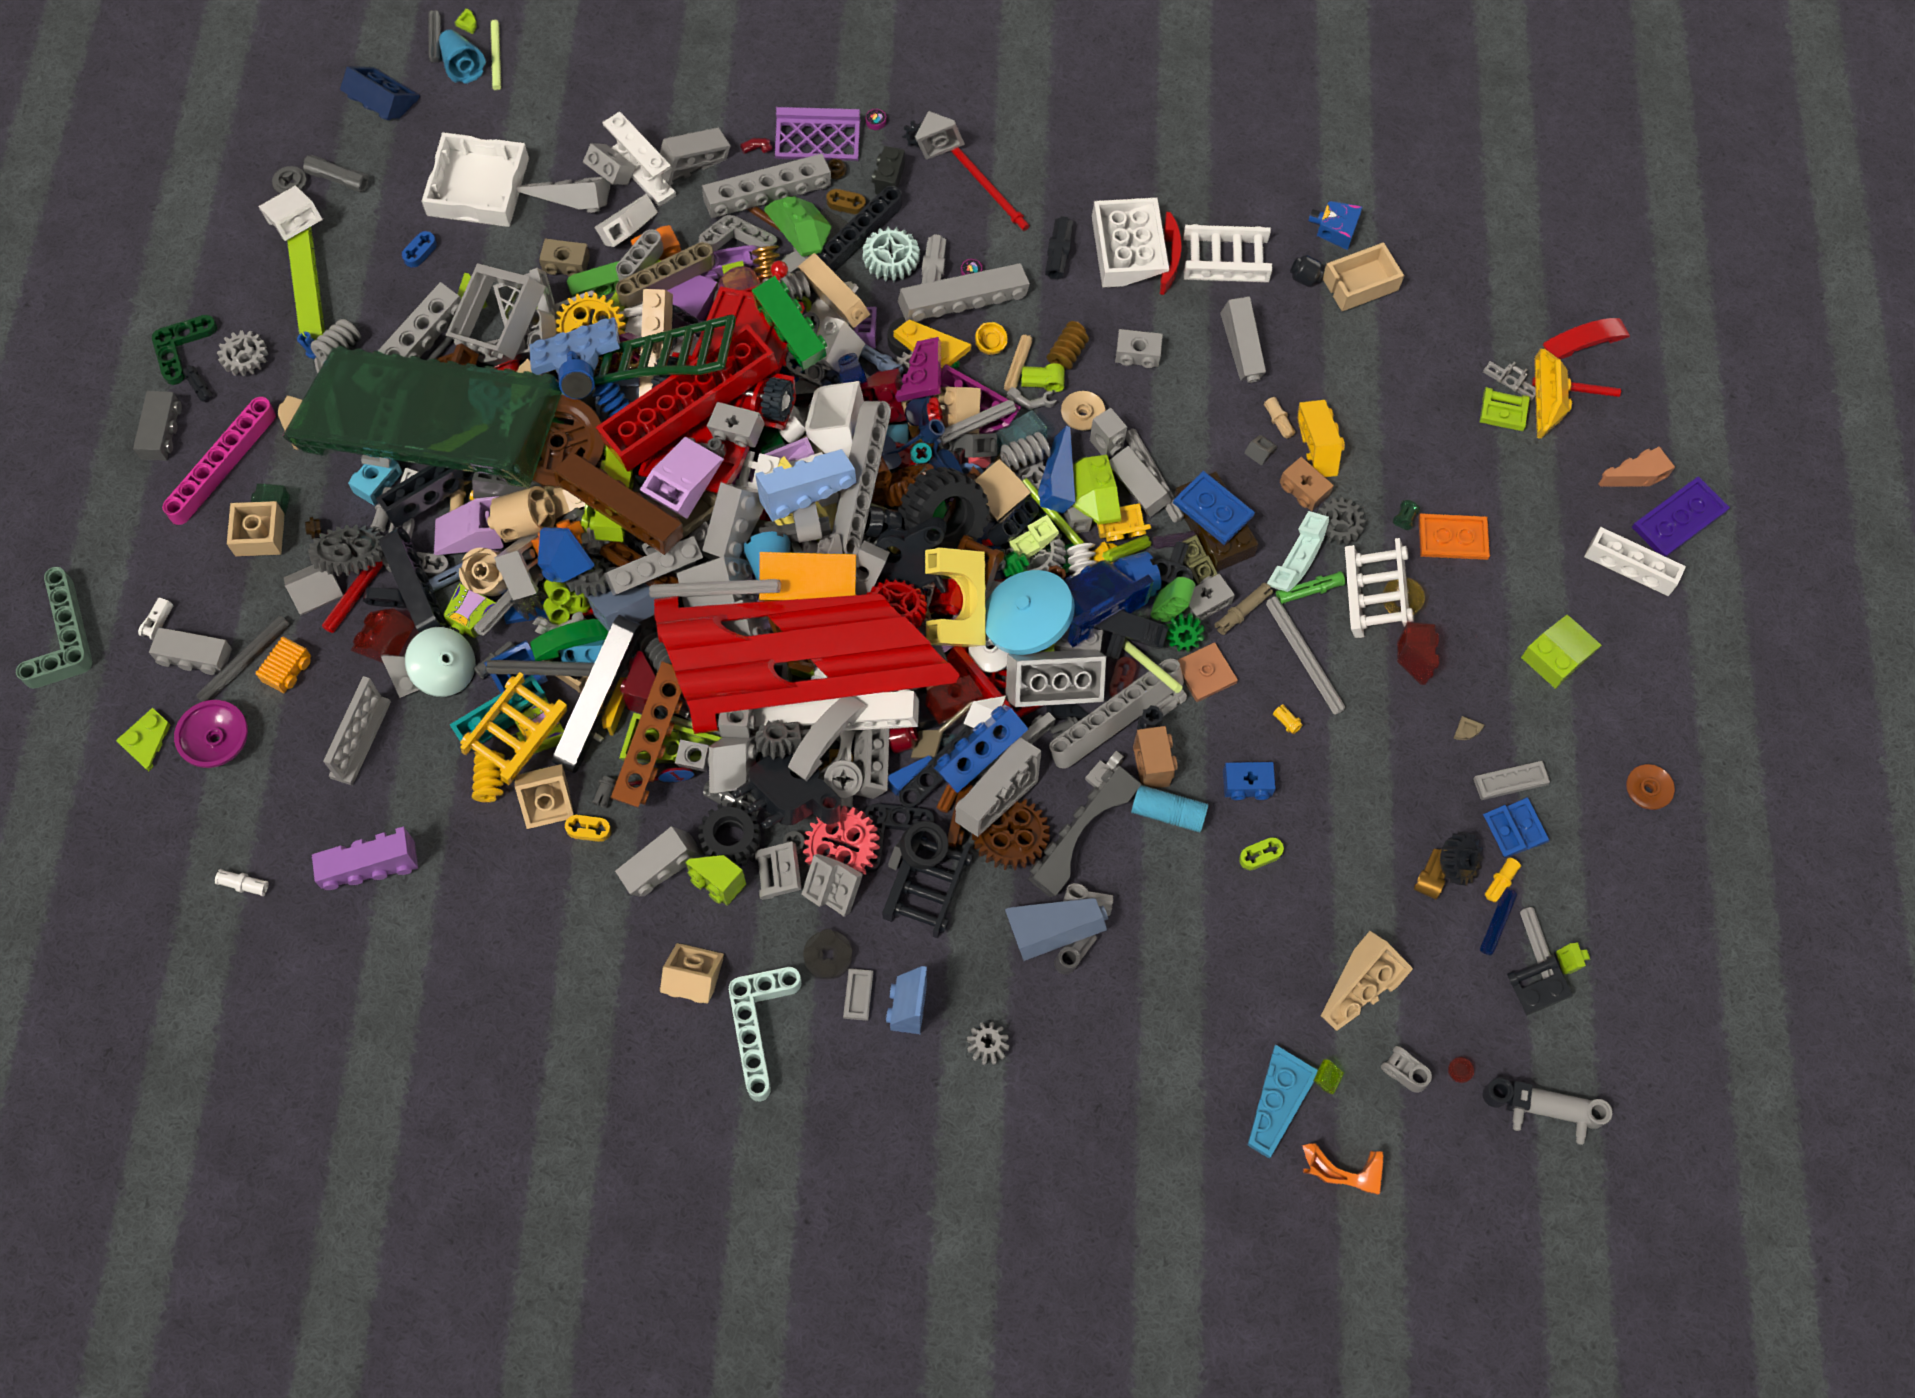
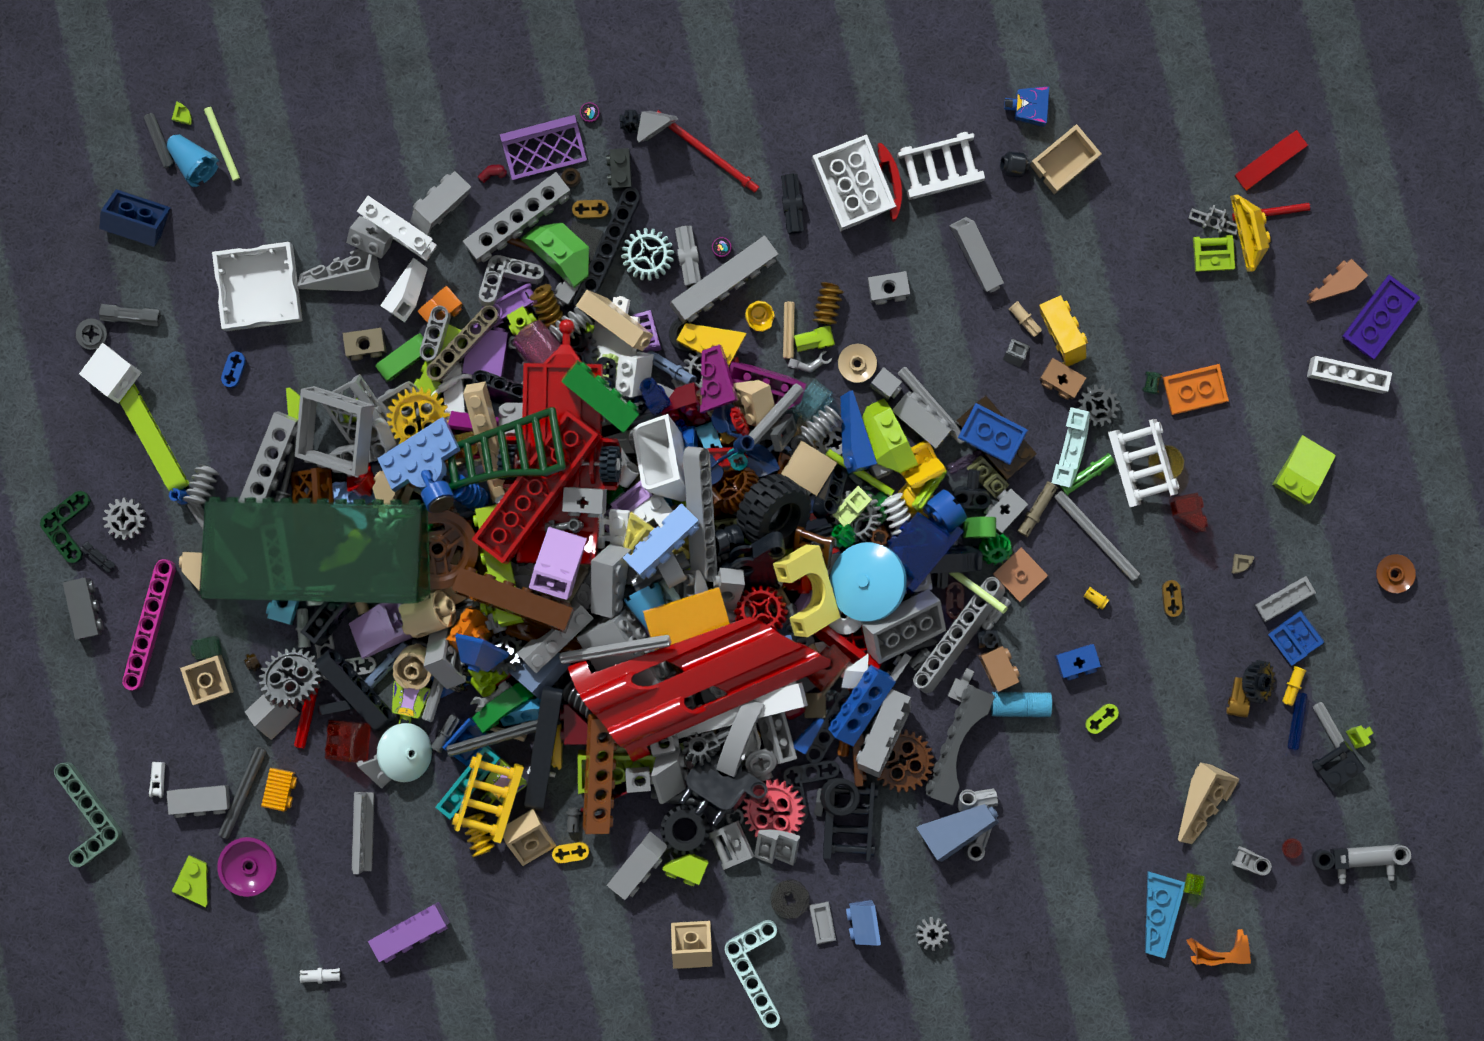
camera: 15 degrees left, 20 degrees up
none -> pearl gold beam [1162,580,1182,617]

